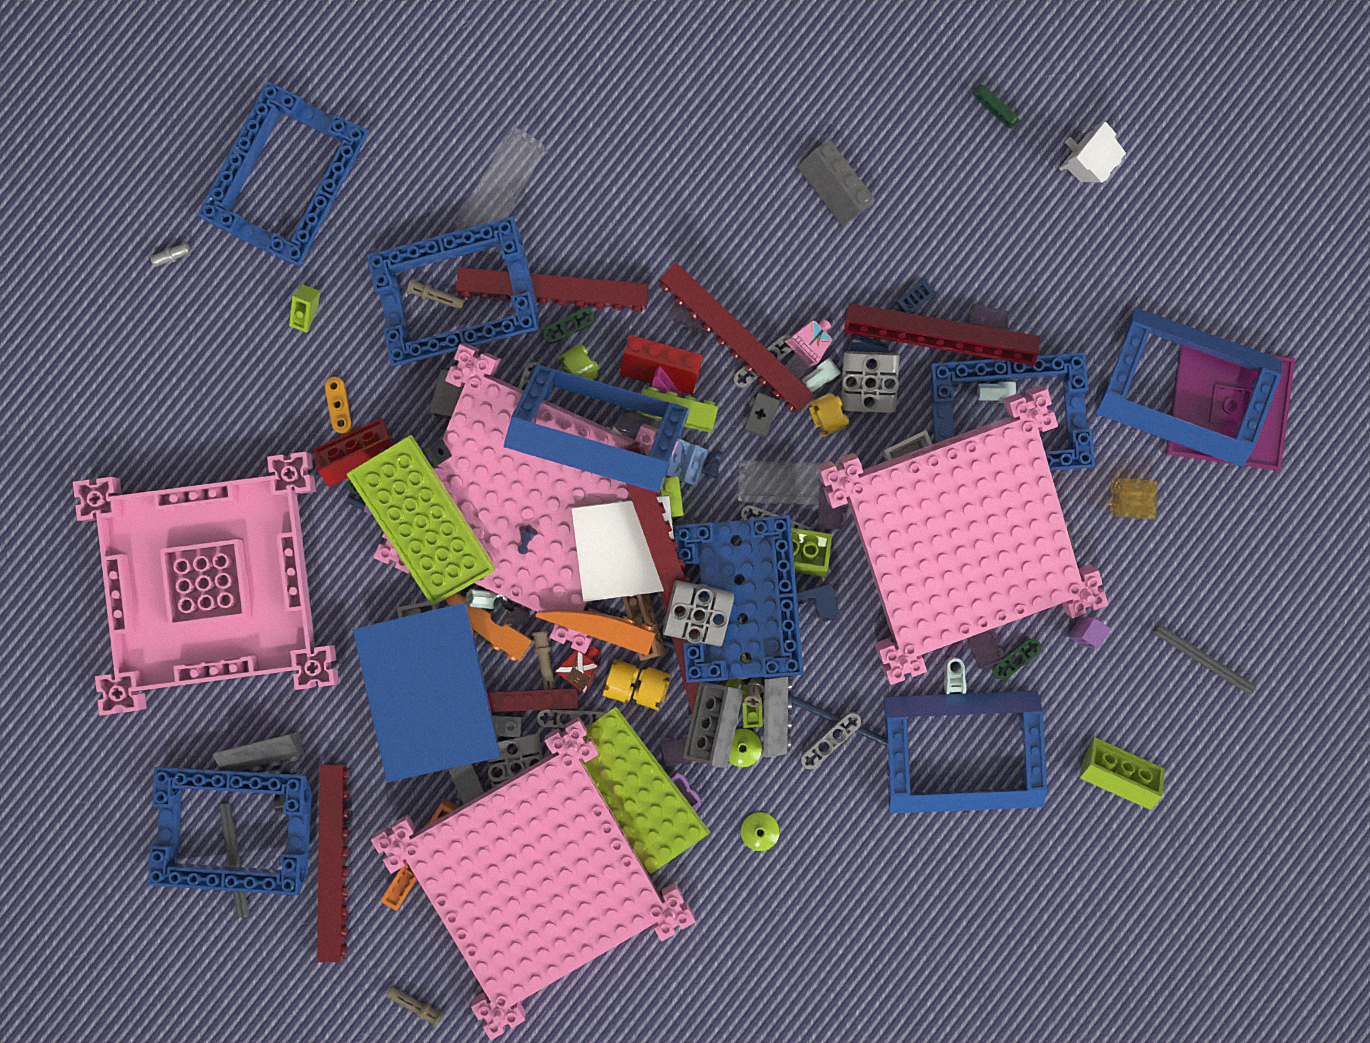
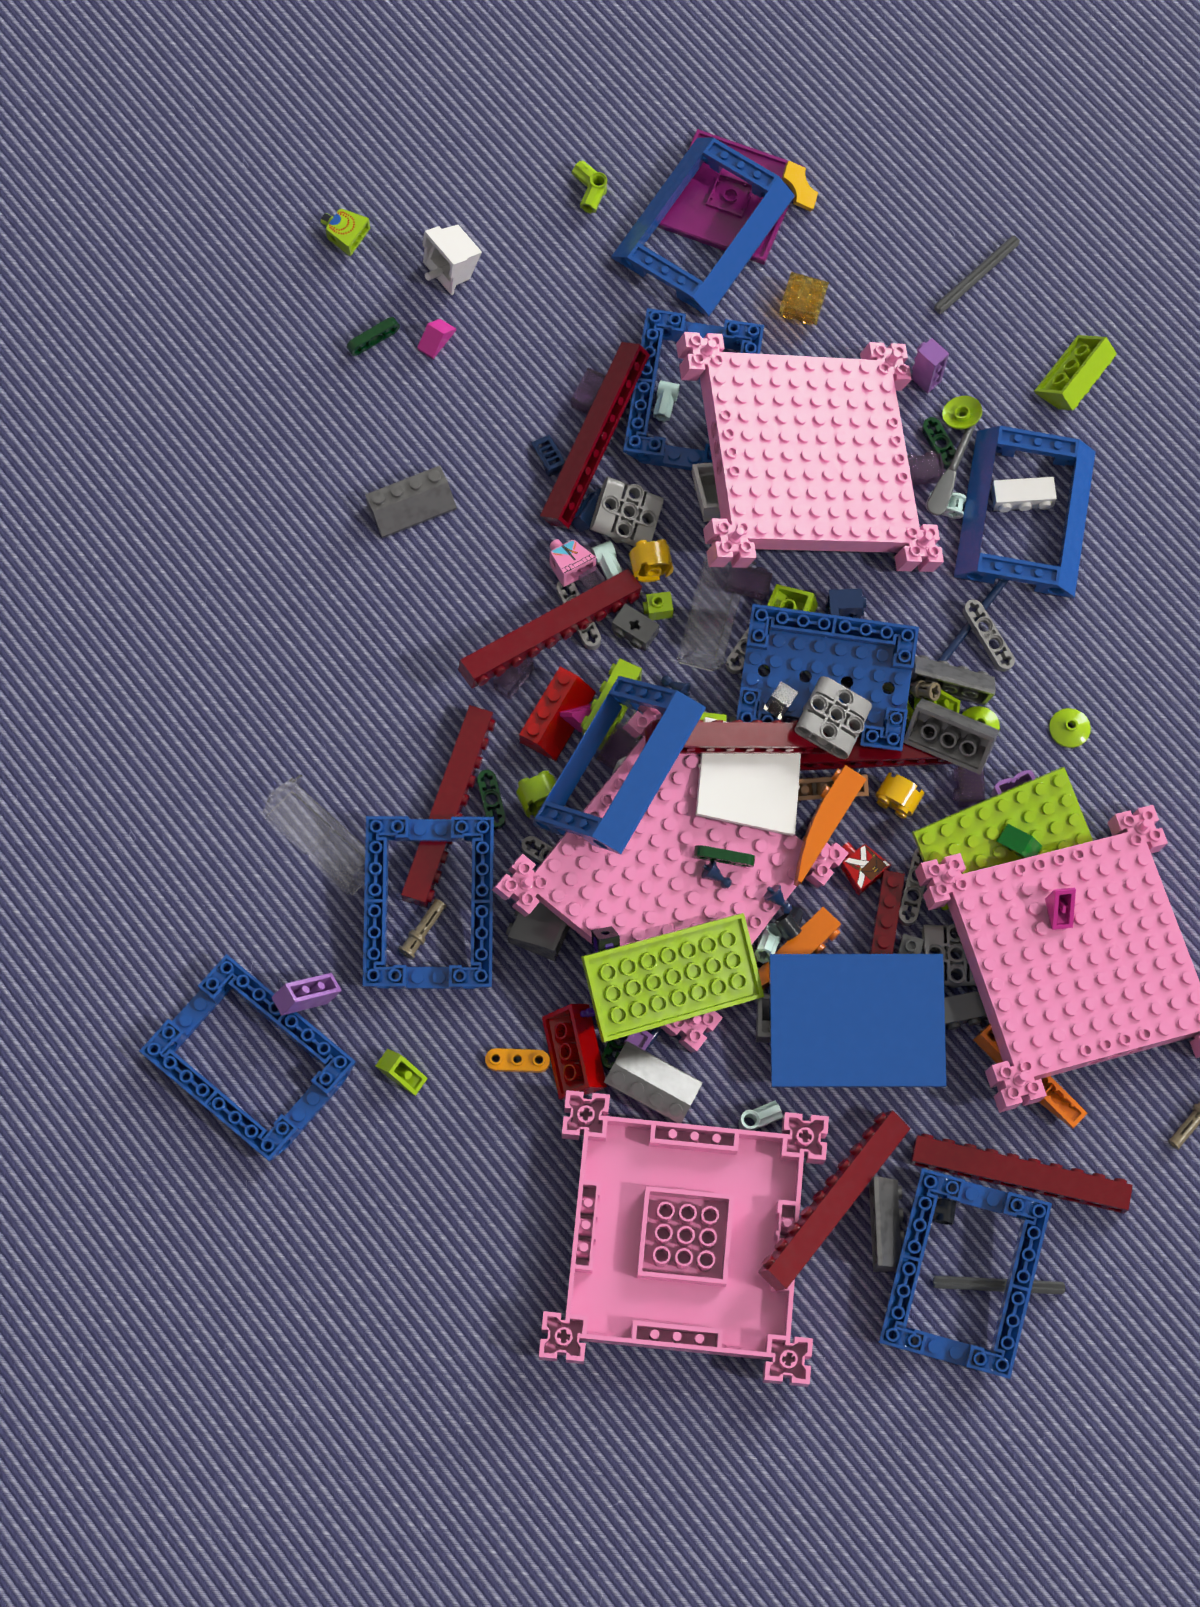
camera: 75 degrees left, 15 degrees down
light grey pin [150,242,191,267] -> none
dark tan pin [531,630,556,689] -> none
yellow brick [602,659,639,703] -> none
none -> medium lavender brick [272,973,342,1016]
none -> lime torso [321,209,370,256]
none -> dark pink slope [417,319,456,359]
none -> lime piece [572,160,607,214]
none -> flat silver slope [604,1041,703,1123]
none -> lime brick [642,591,673,620]
none -> dark green beam [693,845,755,868]
none -> light aqua piece [739,1100,783,1131]
none -> dark red brick [758,1110,911,1291]
none -> clear smoke brick [763,681,799,720]
none -> dark blue piece [764,885,792,914]
none -> yellow tile [782,161,818,212]
none -> dark grey piece [927,423,977,516]
none -> lime dish [942,396,982,429]
none -> white brick [991,477,1057,512]
none -> green slope [996,824,1042,859]
none -> dark pink slope [1045,887,1076,930]

